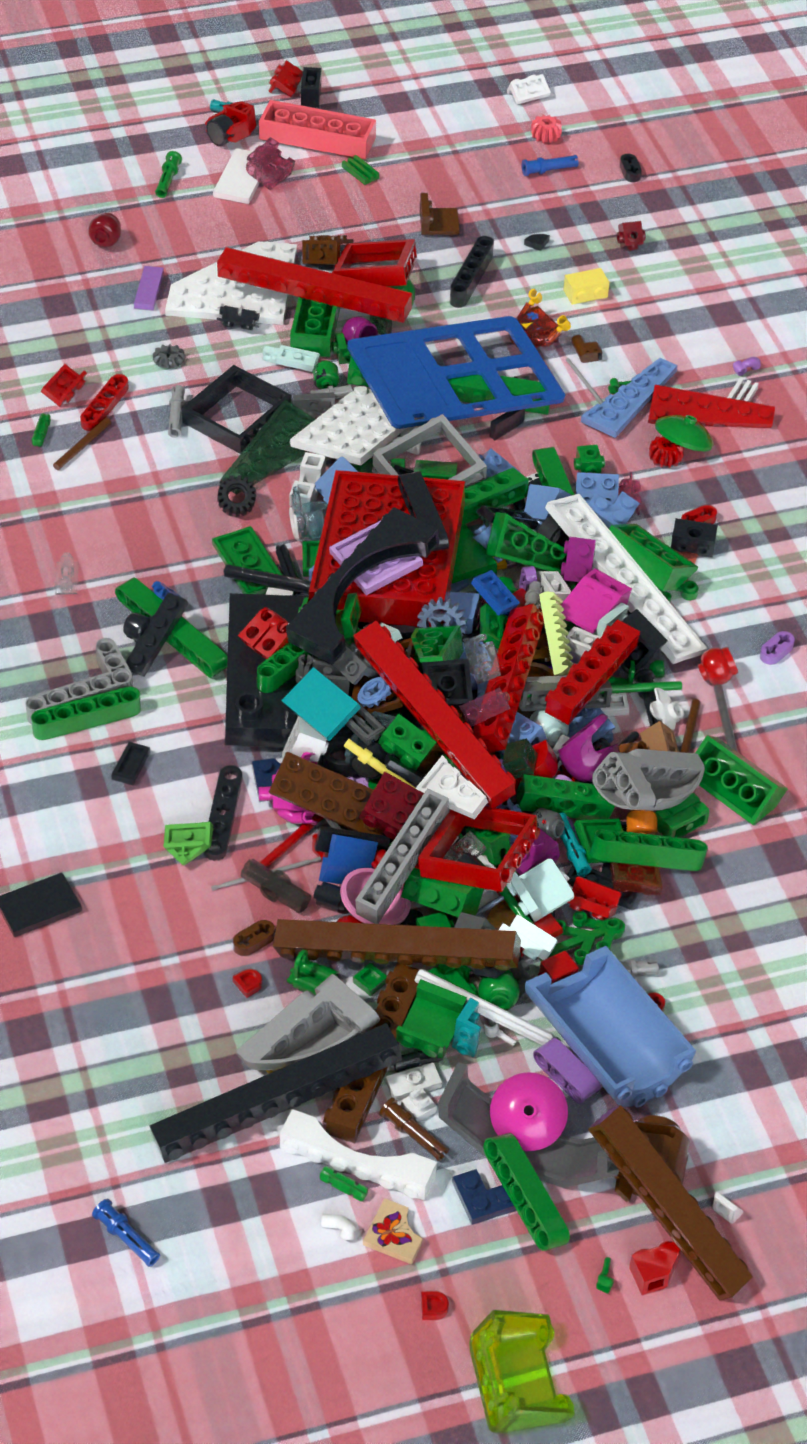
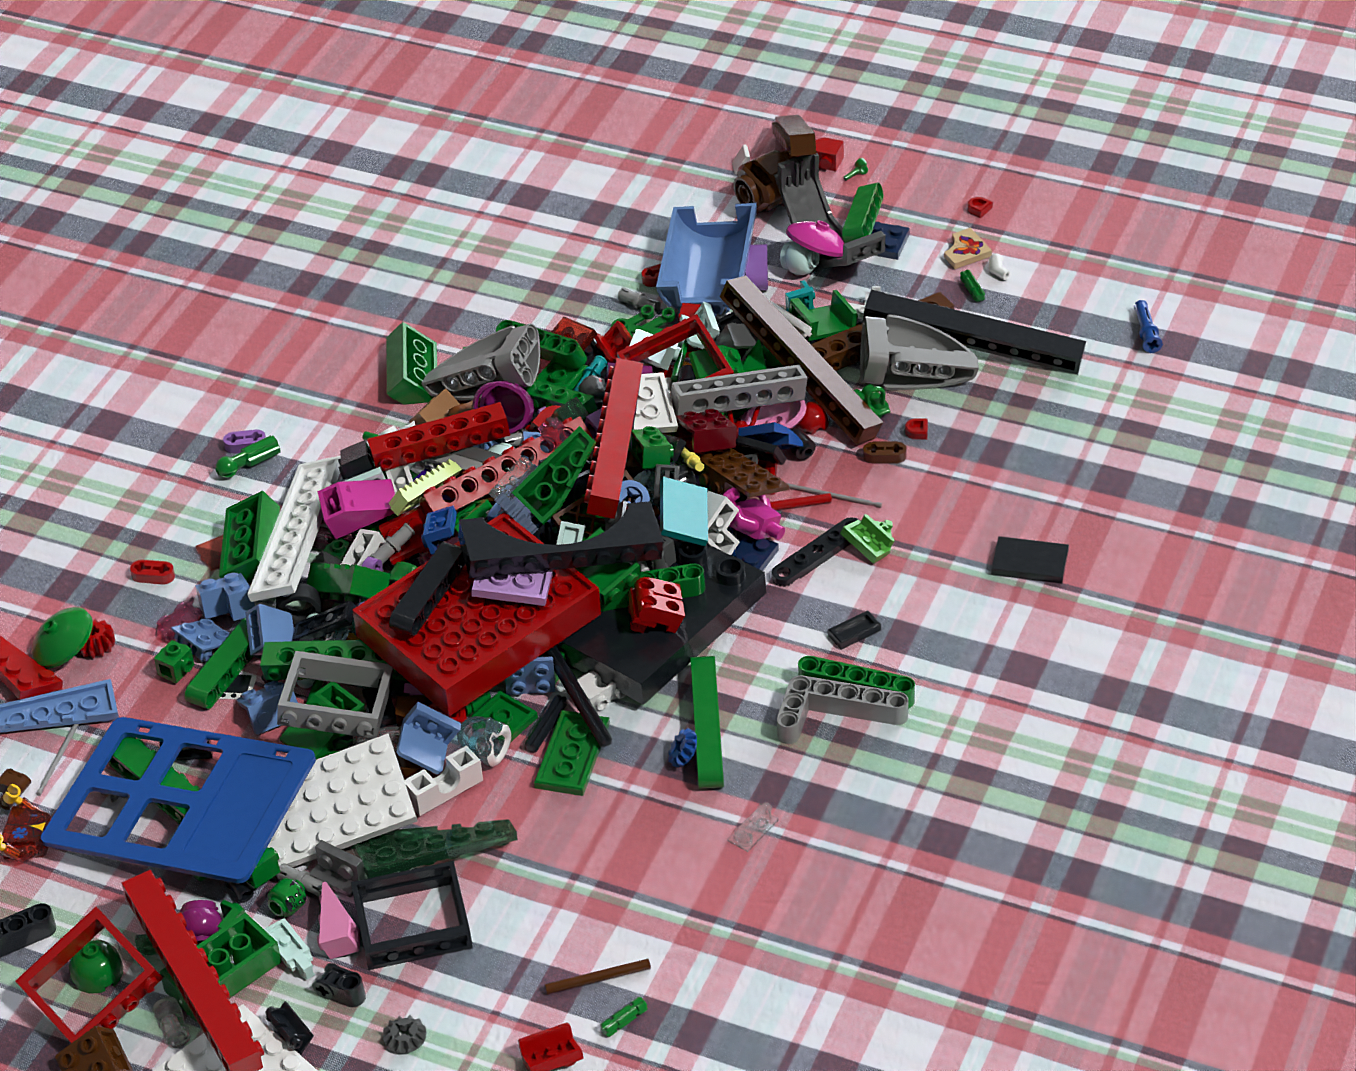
camera: 135 degrees left, 5 degrees down
red beam [80,374,129,431] -> none
black plate [123,592,189,677] -> none
light grey pin [168,385,185,438] -> none
black tyre [217,475,256,517] -> none
clear smoke piece [241,859,311,913] -> none
white arch [280,1109,437,1200] -> none
reddish brown pin [379,1097,449,1161] -> none
clear neon green windscreen [469,1310,575,1433] -> none
magenta bracket [561,537,597,582] -> none
green hand [608,378,631,394] -> none
black brick [671,518,718,558] -> none
reddish brown bar [680,699,701,753] -> none
red piece [698,647,738,685] -> none
flat silver bar [714,685,738,752] -> none
none -> green piece [215,435,281,478]
none -> black piece [312,963,366,1007]
none -> bright pink slope [317,882,360,959]

